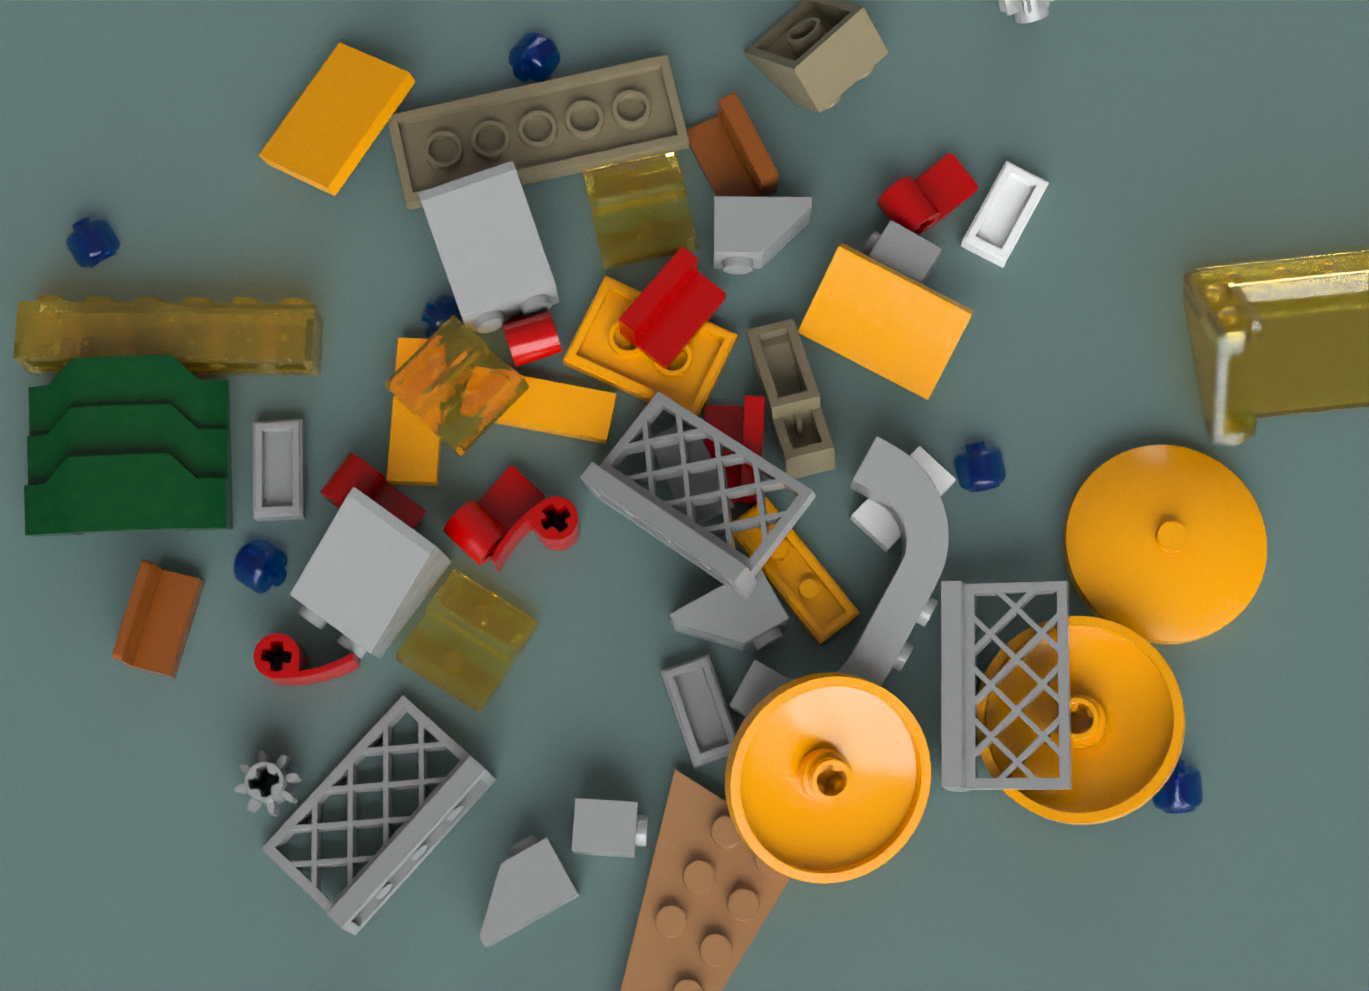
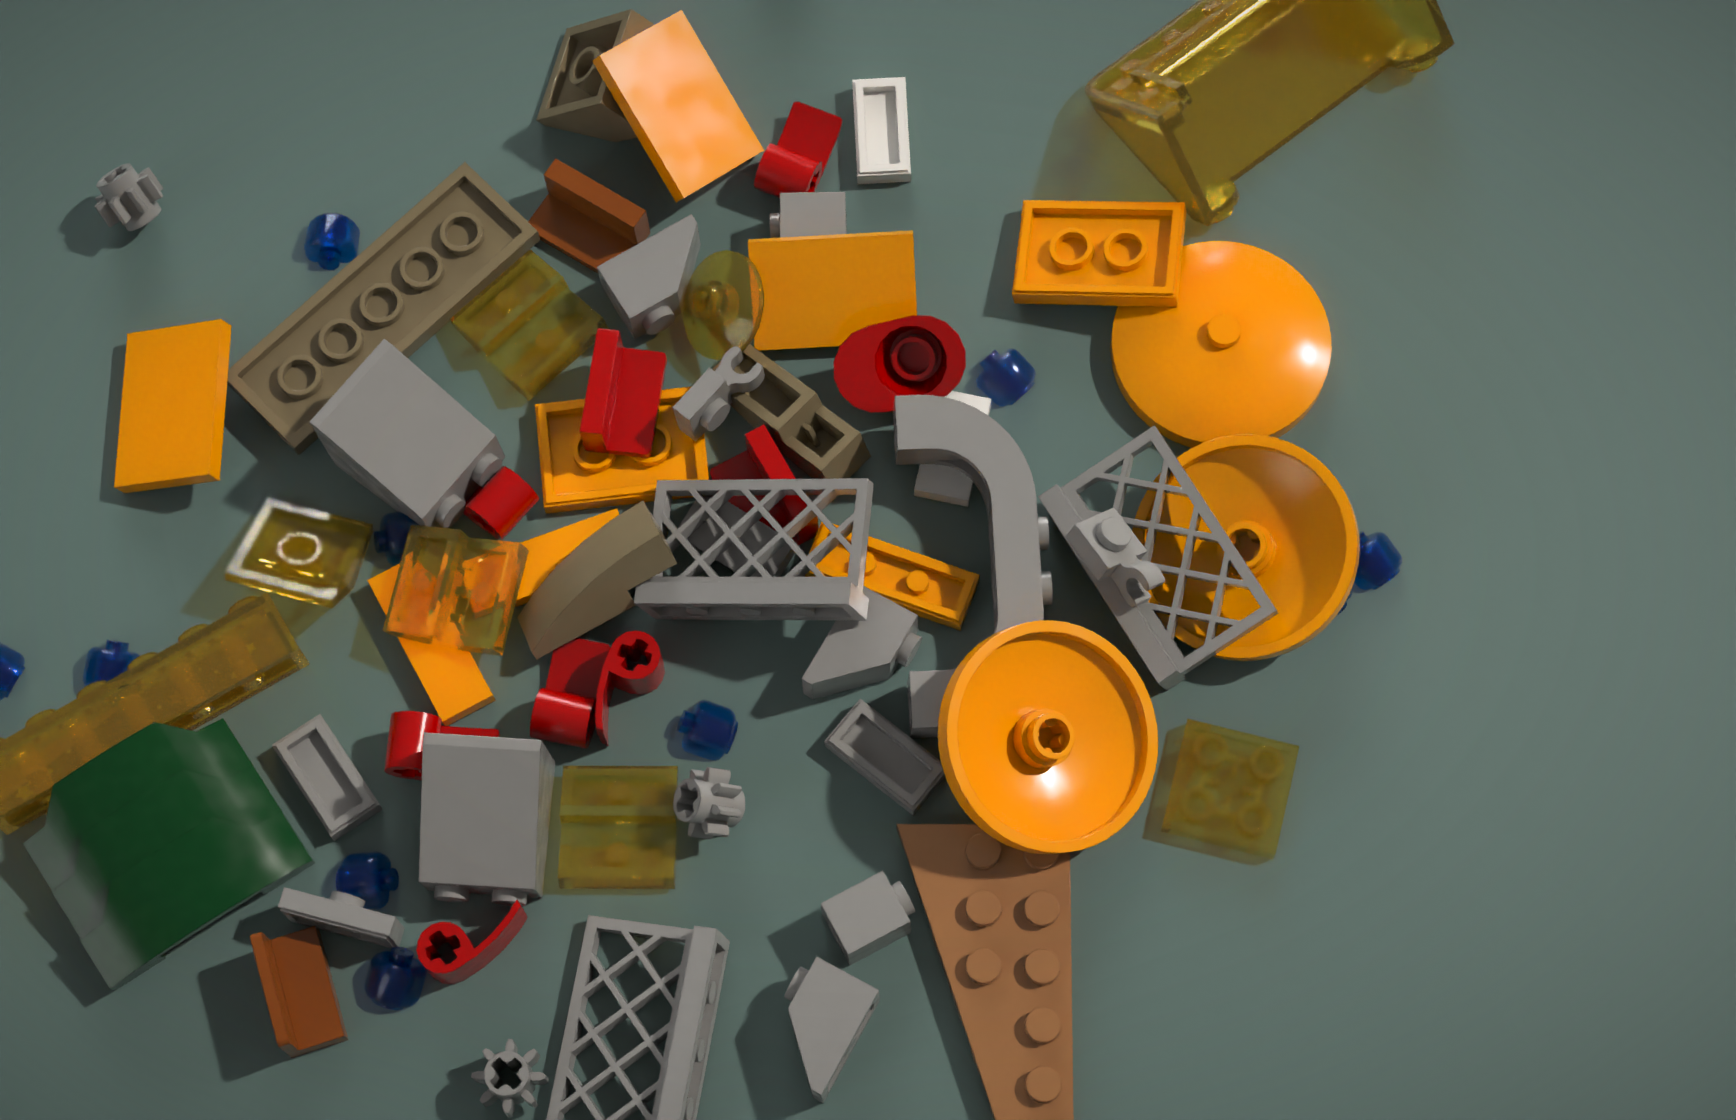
camera: 30 degrees left, 5 degrees down
none -> clear blue piece [83,639,143,697]
none -> clear yellow slope [225,497,373,609]
none -> light grey plate [278,887,405,949]
none -> clear blue piece [364,947,427,1010]
none -> dark tan slope [517,501,677,660]
none -> light orange tile [592,10,764,203]
none -> light grey plate [672,346,765,442]
none -> light grey gear [673,767,745,839]
none -> clear blue piece [677,700,738,761]
none -> clear yellow dish [683,250,764,360]
none -> red piece [833,315,966,413]
none -> light orange tile [1012,200,1186,307]
none -> light grey plate [1065,508,1165,608]
none -> clear yellow tile [1161,719,1299,859]

